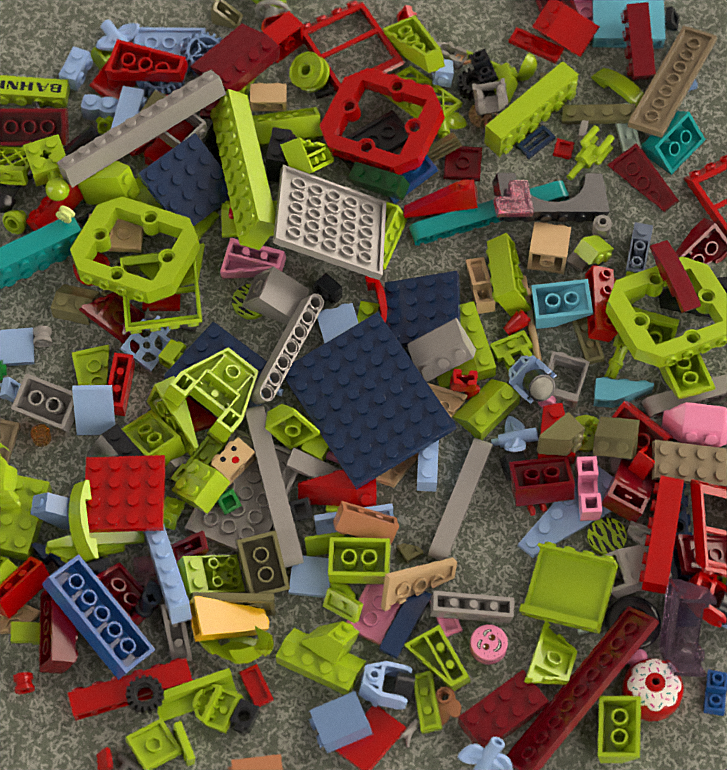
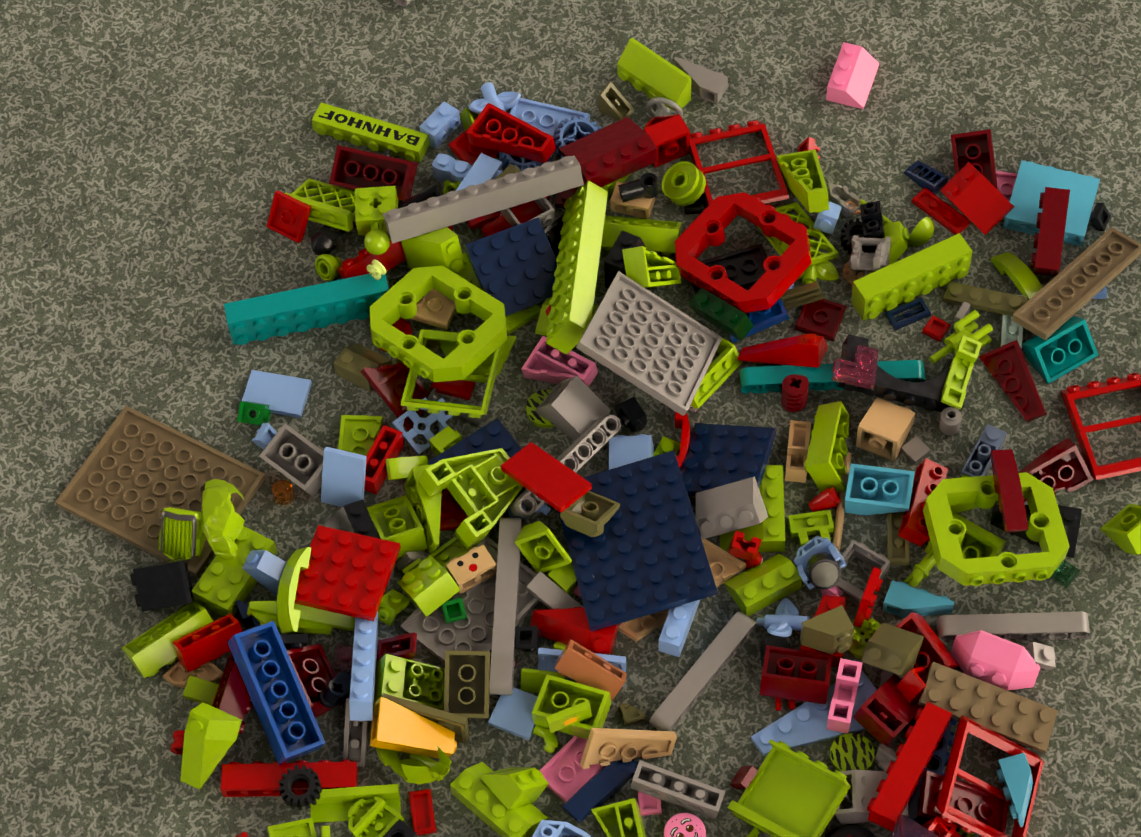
camera: 20 degrees right, 5 degrees down
light grey wheel [33,326,52,347] -> none
lime plate [323,587,363,623] -> none
lime brick [574,235,614,265] -> none
lime slope [659,353,716,400] -> none
none -> lime wedge [180,702,242,790]
none -> lime slope [385,456,428,480]
none -> red tile [501,442,592,513]
none -> lime tile [546,701,592,733]
none -> olive slope [560,491,620,537]
none -> black piece [618,173,659,203]
none -> dark red tile [730,765,758,789]
none -> dark red piece [781,374,809,413]
none -> red plate [853,567,883,628]
none -> dark blue slope [904,160,948,195]
none -> lime slope [941,335,982,410]

